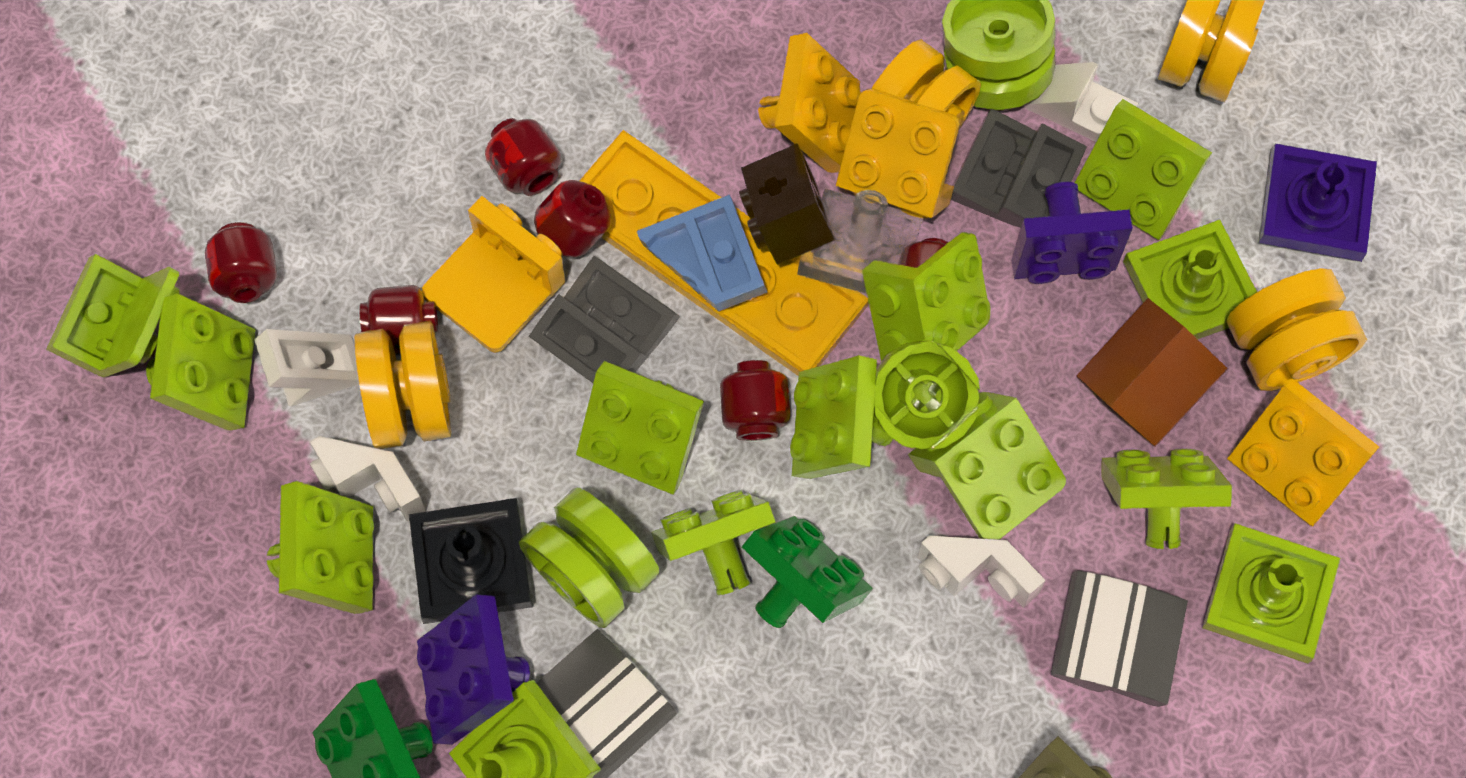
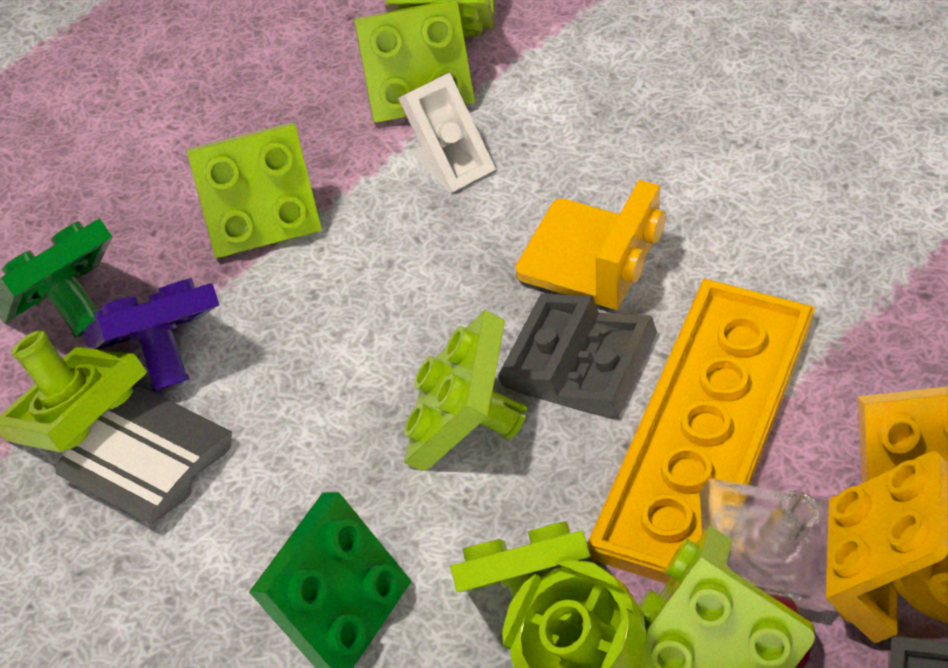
camera: 80 degrees right, 20 degrees down
dark red head [205,222,277,303] -> none
white slope [309,436,426,522] -> none
yellow wheel [354,321,451,449] -> none
dark red head [359,285,438,355] -> none
black plate [409,498,532,624] -> none
dark red head [485,118,561,196] -> none
lime wheel [519,487,659,628] -> none
dark red head [534,180,612,258] -> none
medium blue wing [637,195,767,311] -> none
lime plate [651,490,775,595] -> none
dark red head [720,360,790,441] -> none
dark brown brick [739,143,835,265] -> none

